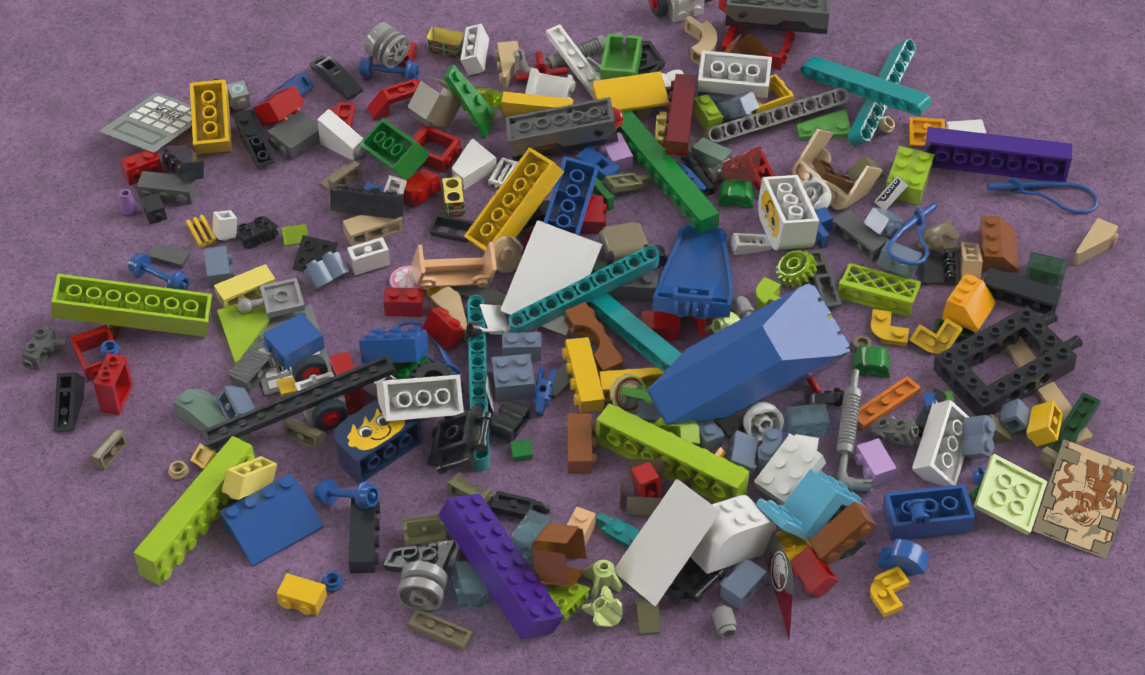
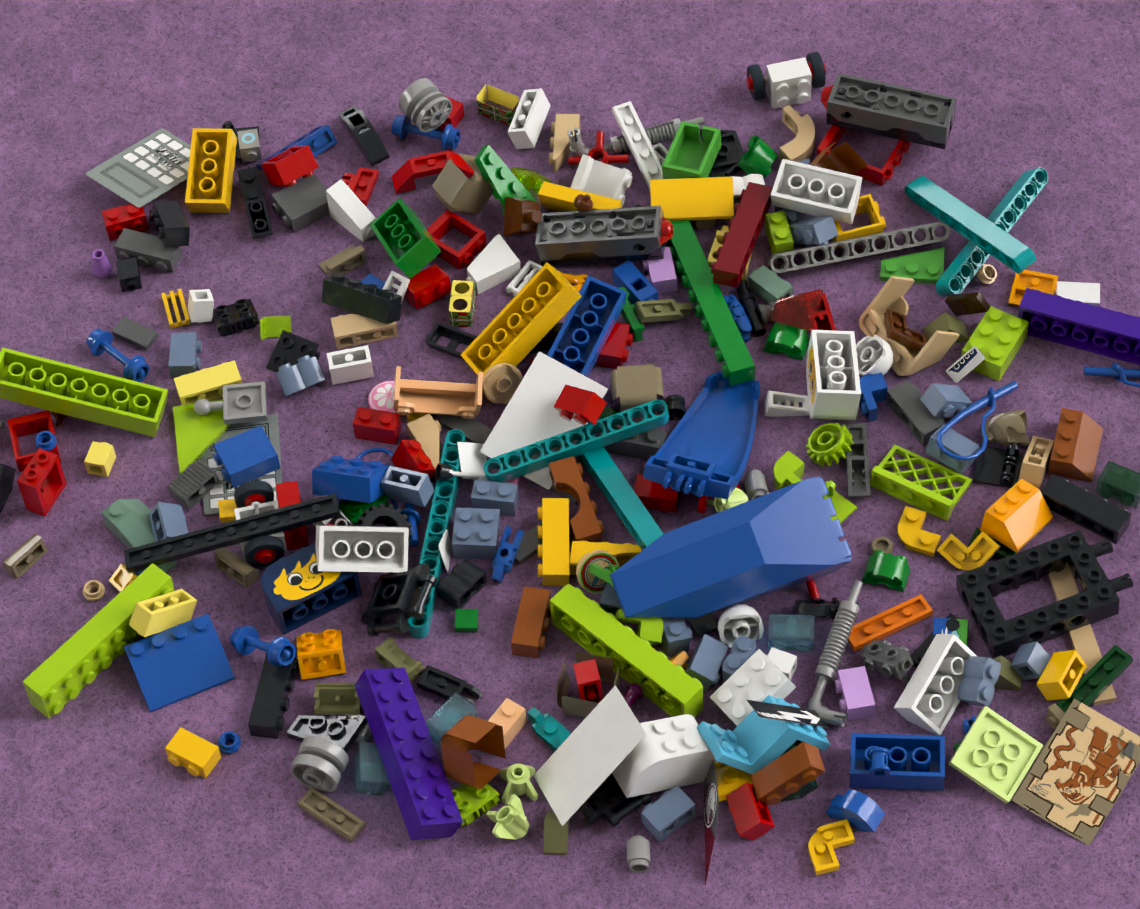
camera: 15 degrees right, 5 degrees up
none -> light yellow brick [84,441,116,477]
none -> light orange bracket [296,629,346,680]
none -> sand blue brick [380,466,434,507]
none -> reddish brown torso [503,197,542,237]
none -> red brick [554,384,607,425]
none -> reddish brown piece [574,194,593,212]
none -> green cylinder [738,135,778,178]
none -> black sticker [746,700,827,727]
none -> dark brown tile [945,292,990,316]

